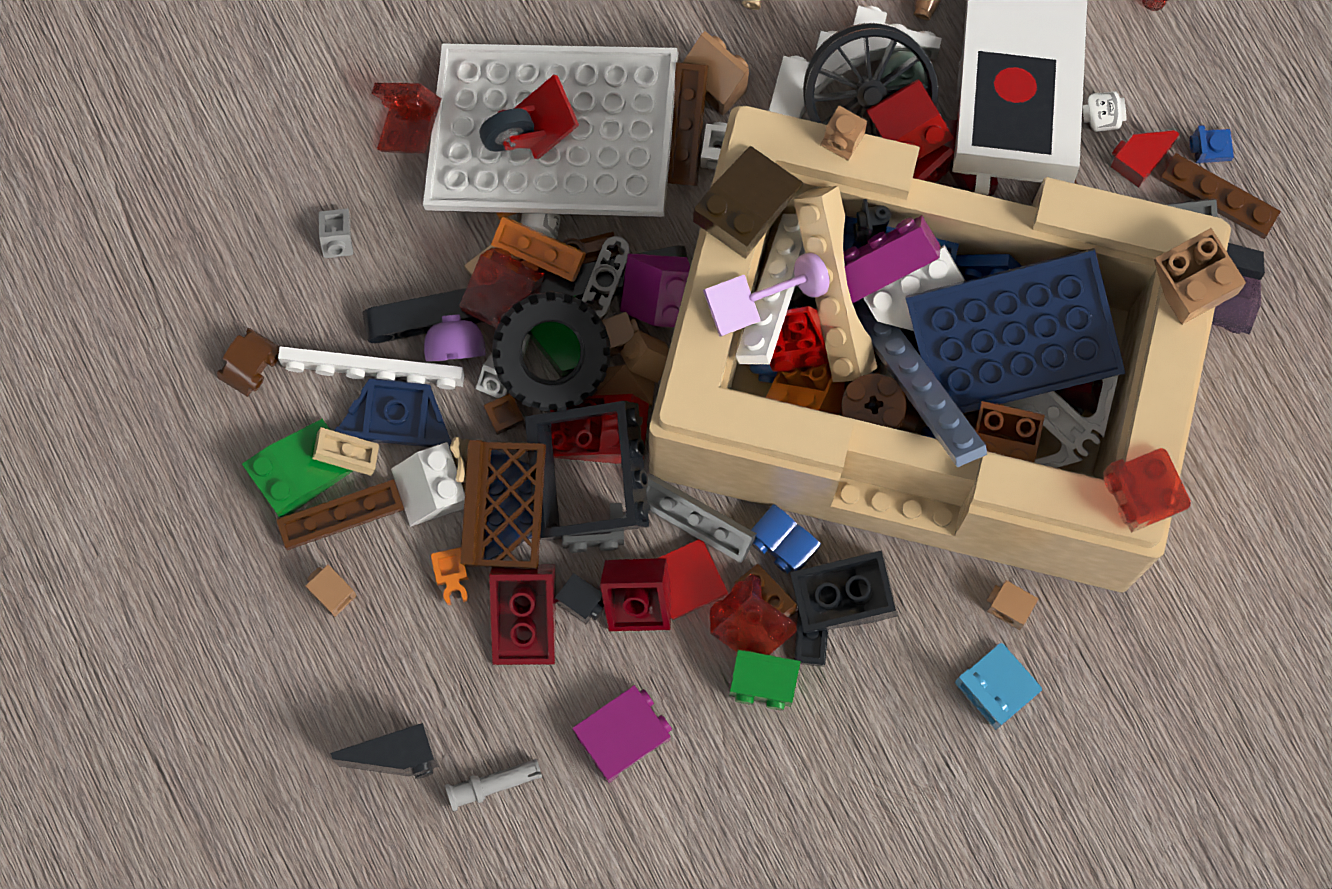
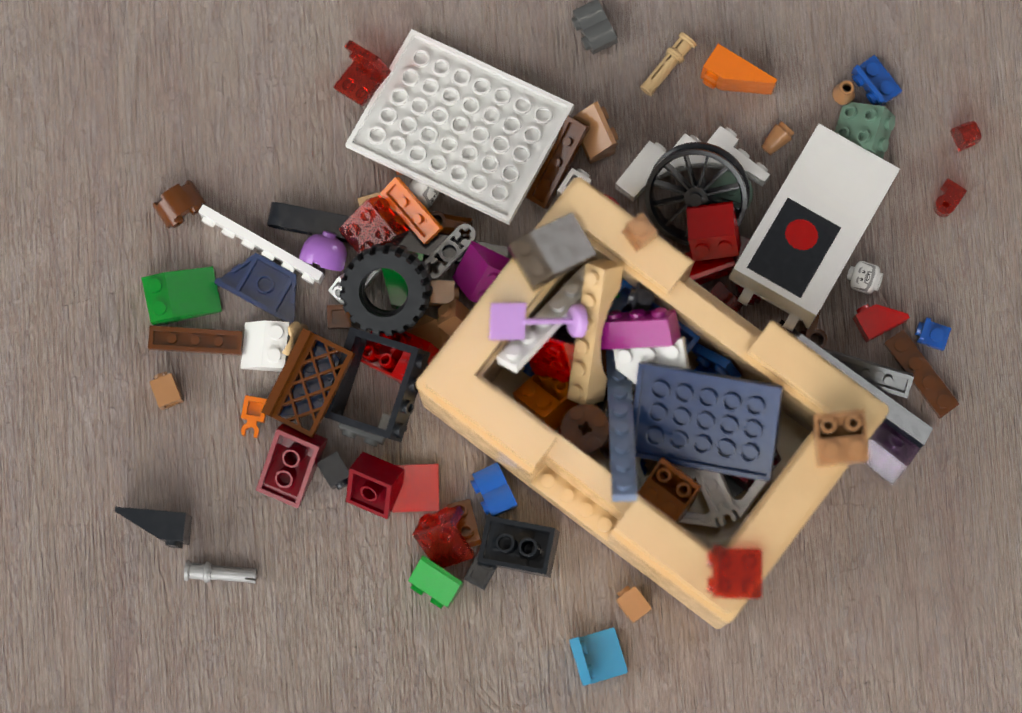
camera: 30 degrees right, 5 degrees up
tan plate [312,427,379,476] -> none
light grey bracket [319,208,353,258] -> none
red plate [479,74,579,159] -> none
magenta panel [572,685,672,784] -> none
dark grey plate [646,474,757,563] -> none

